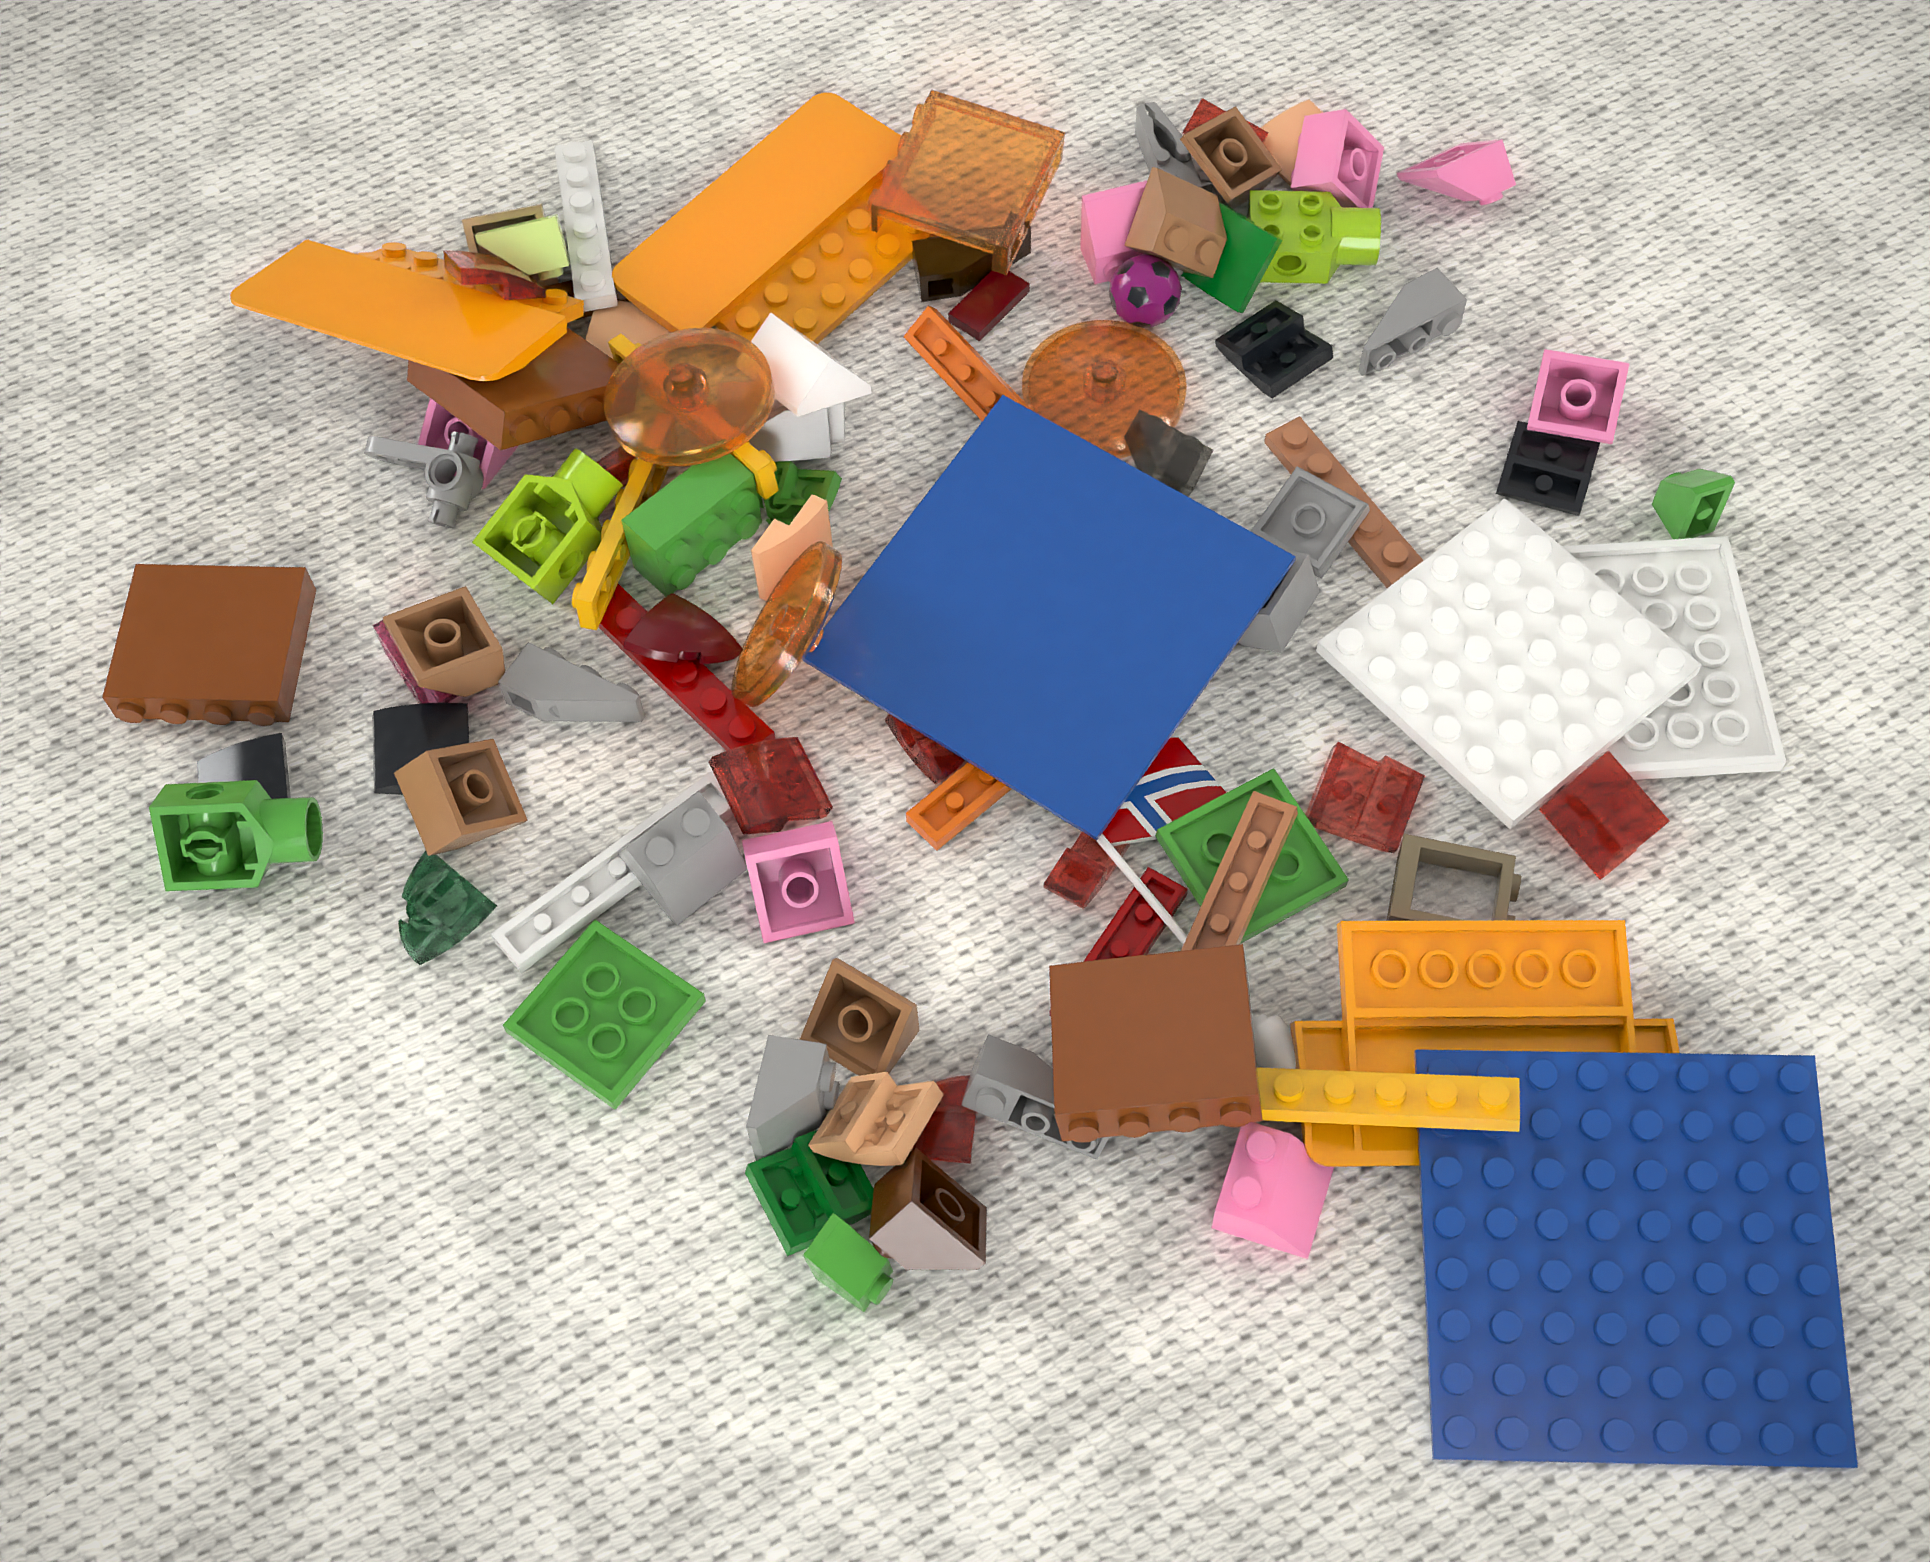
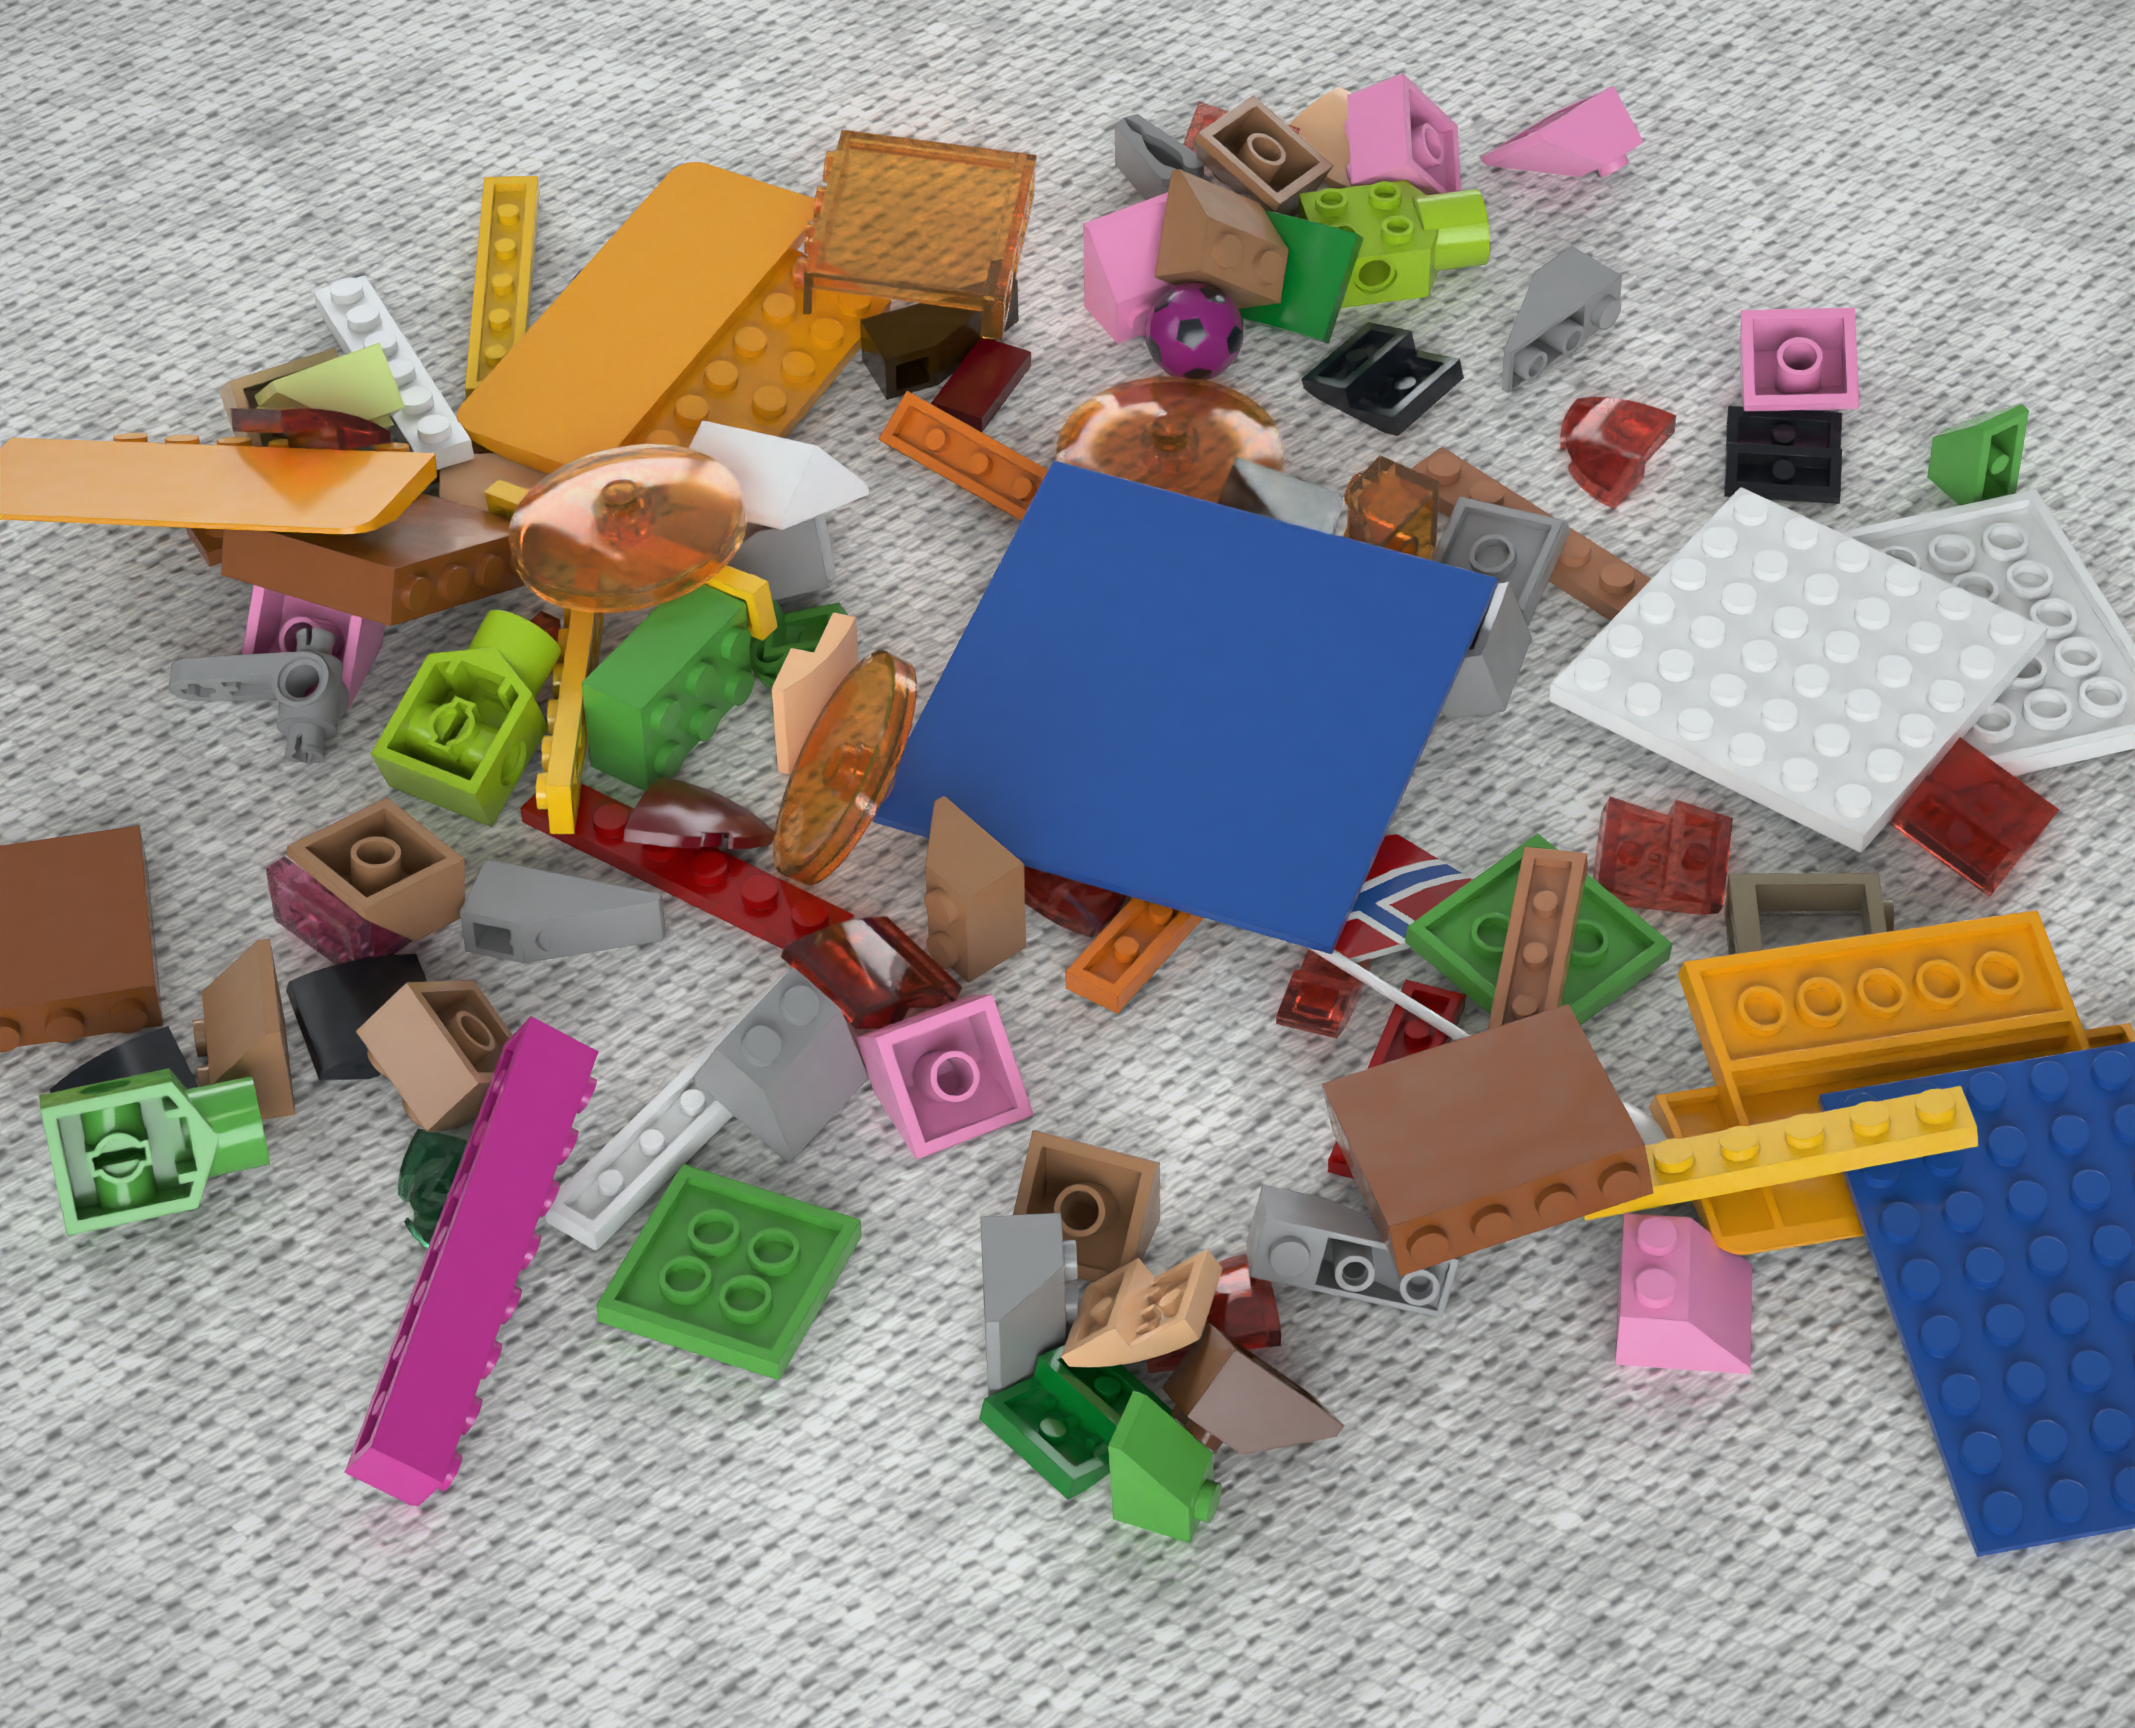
camera: 15 degrees left, 15 degrees down
none -> medium nougat slope [192,938,295,1119]
none -> dark pink brick [344,1016,599,1506]
none -> yellow plate [465,176,540,399]
none -> medium nougat slope [924,796,1026,983]
none -> clear orange slope [1343,455,1440,560]
none -> clear red brick [1560,397,1676,509]

